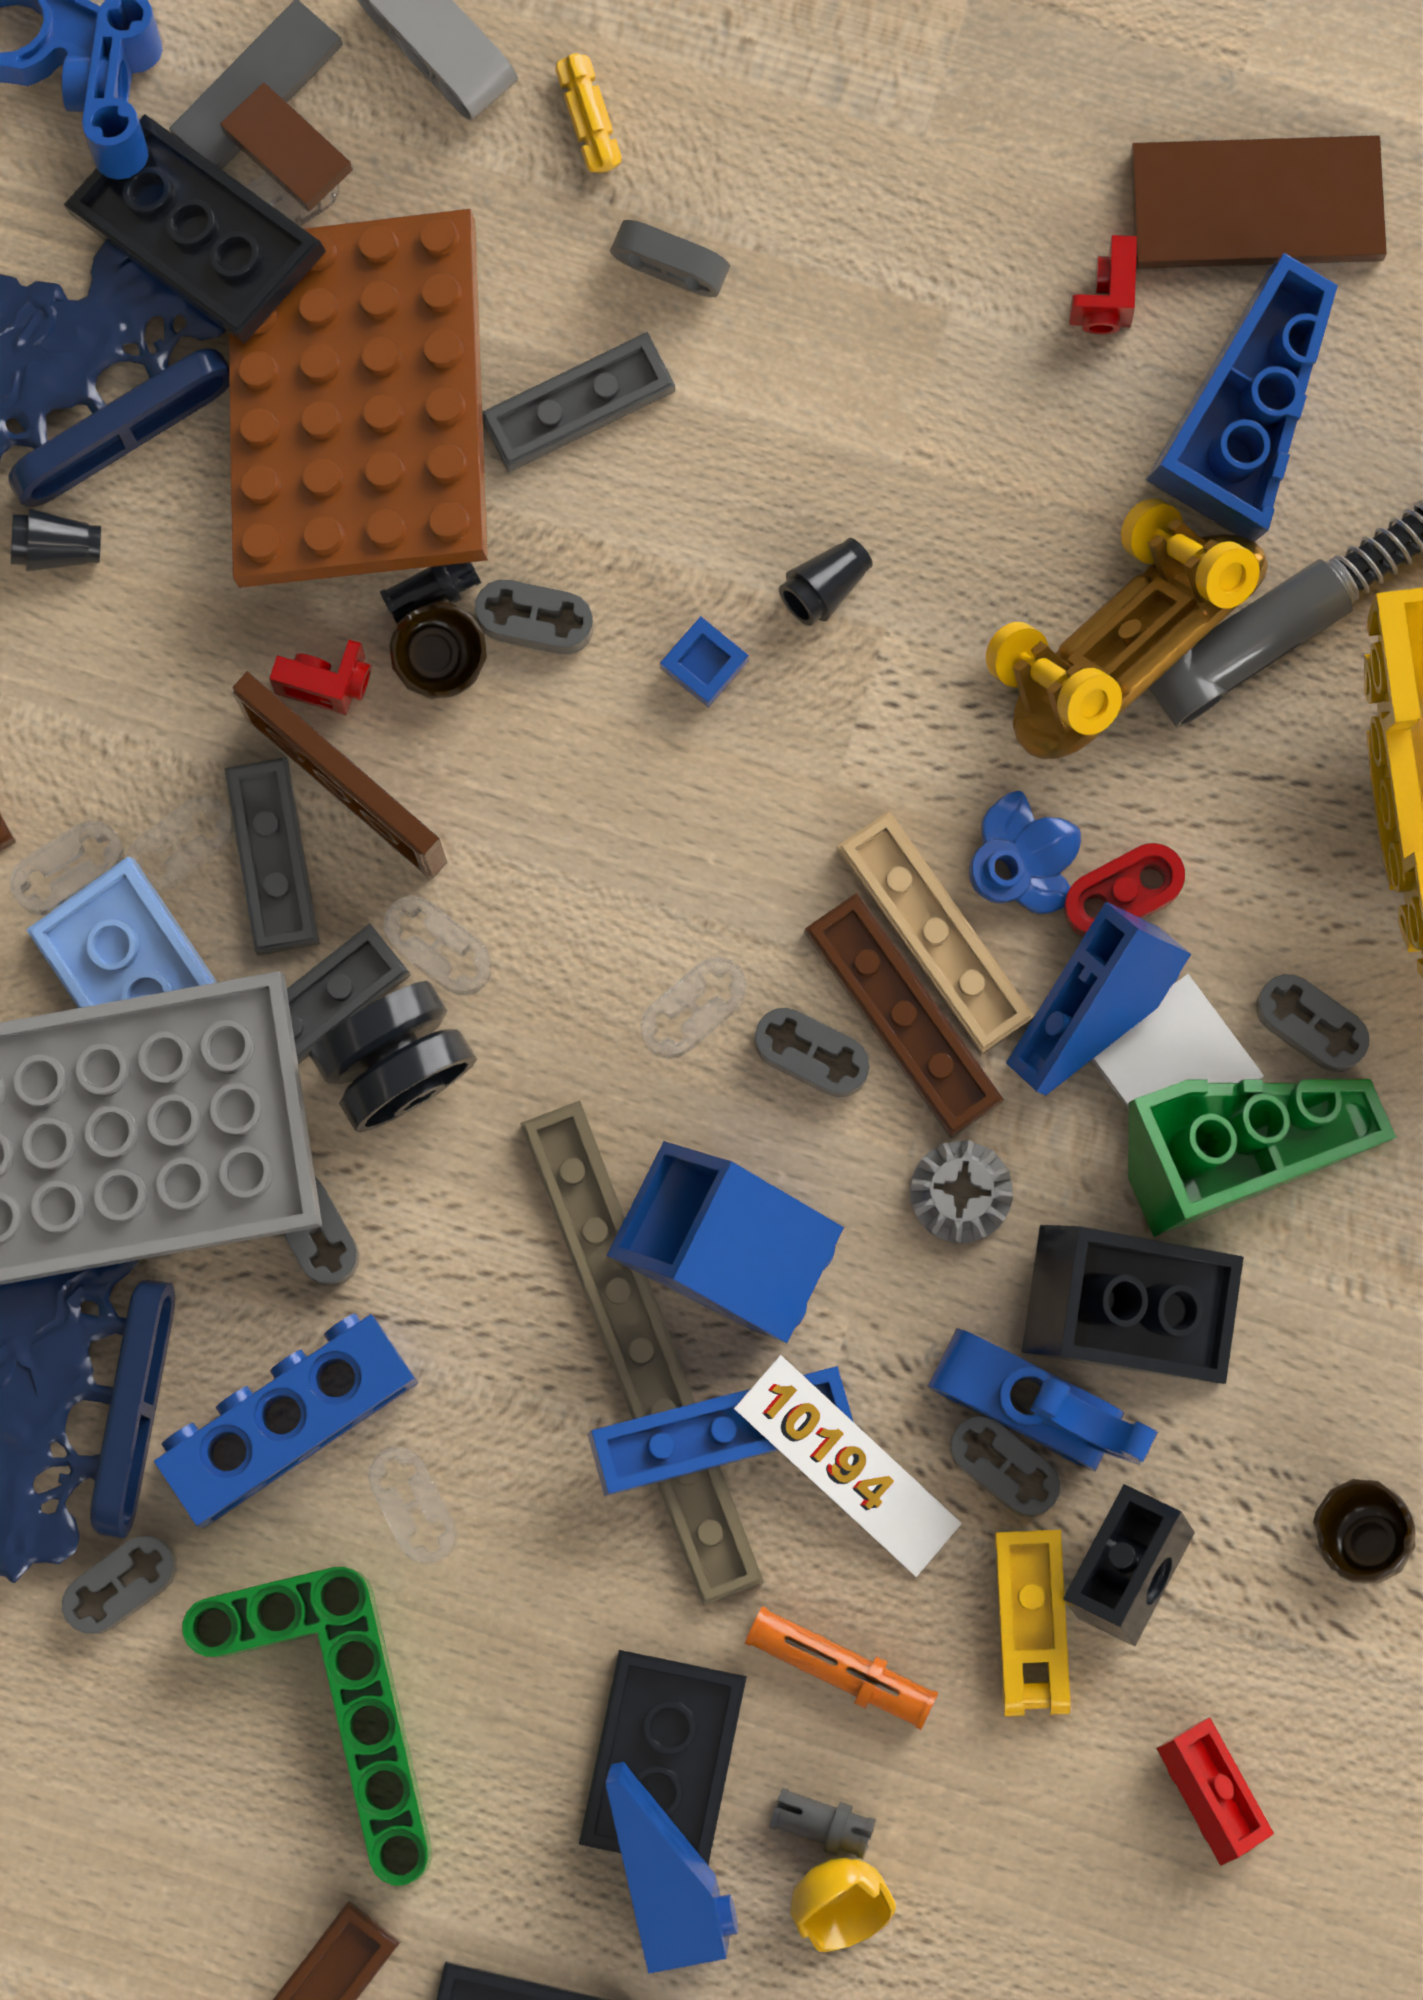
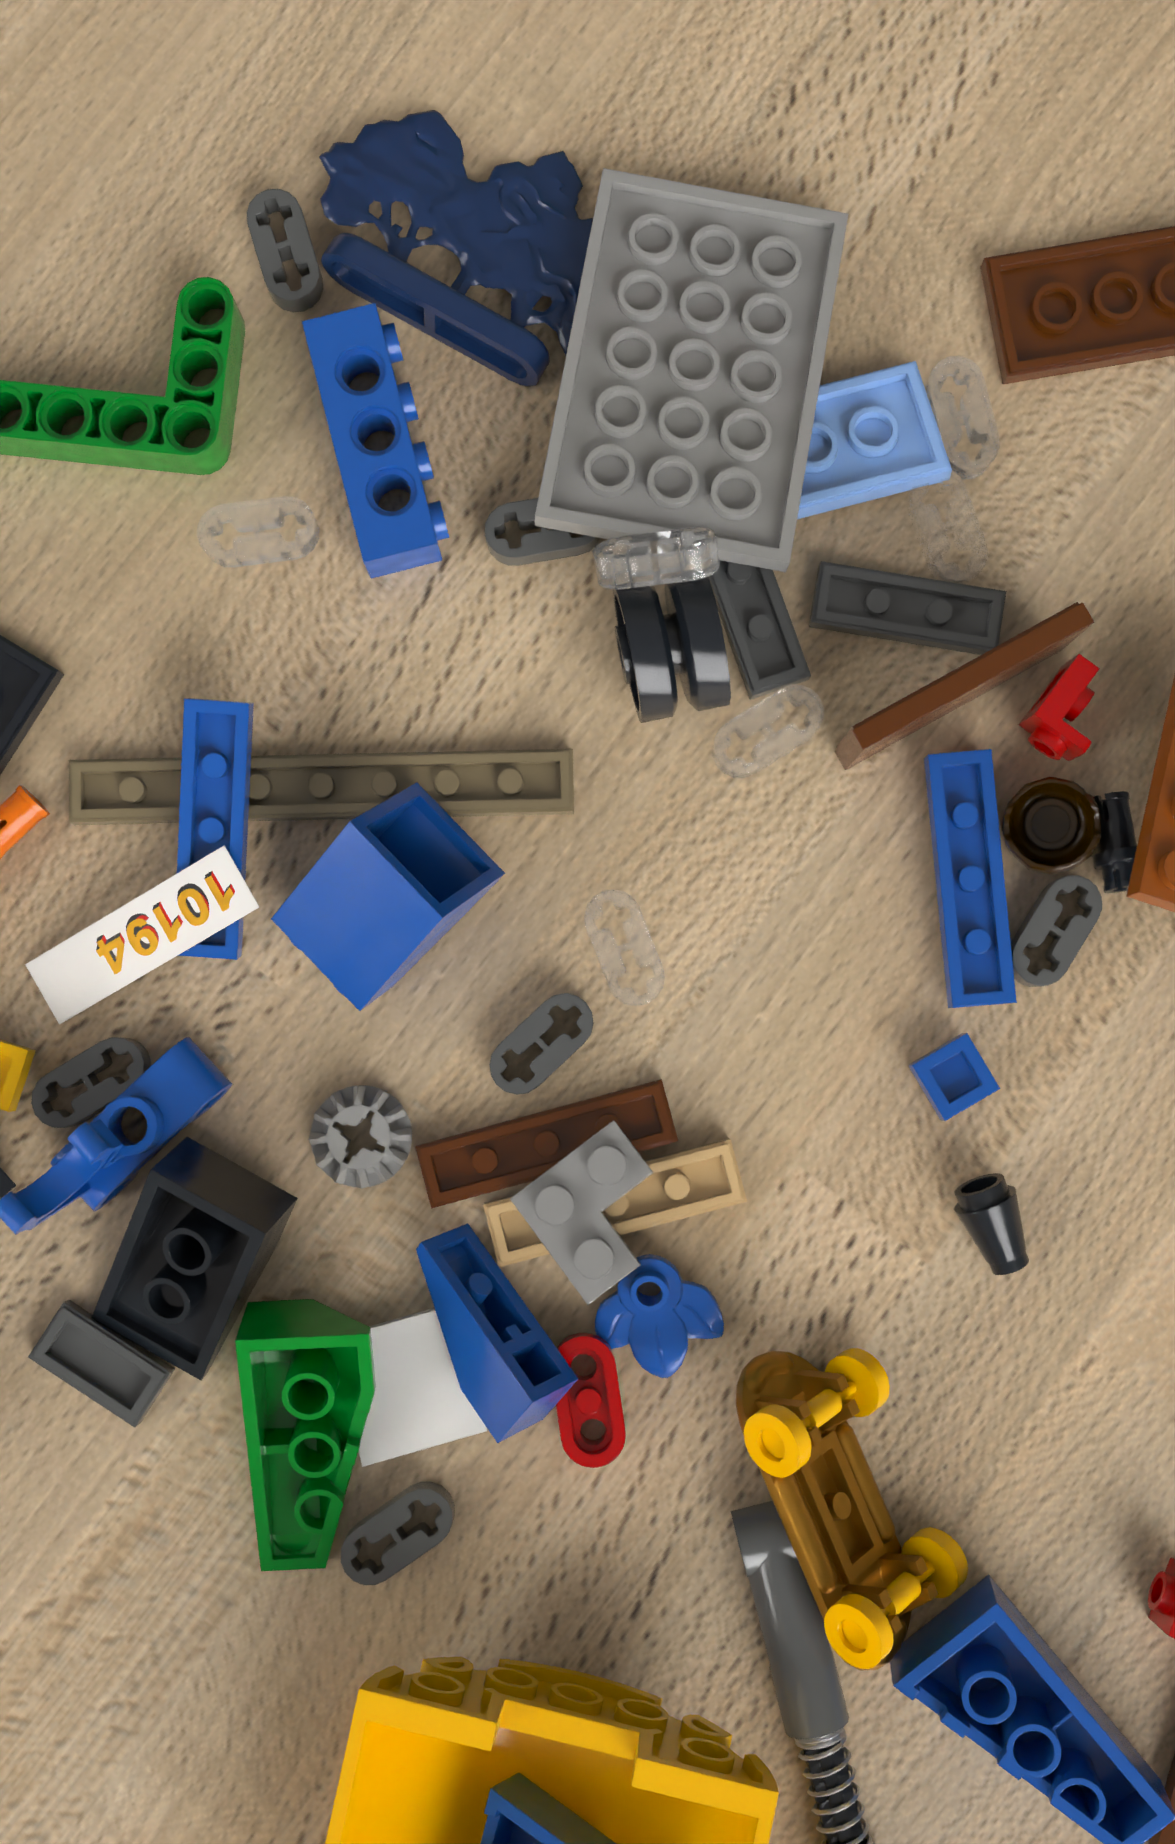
camera: 110 degrees right, 5 degrees up
none -> dark grey tile [28,1300,175,1428]
none -> light grey plate [510,1120,653,1305]
none -> clear beam [592,527,720,590]
none -> blue plate [924,749,1017,1009]

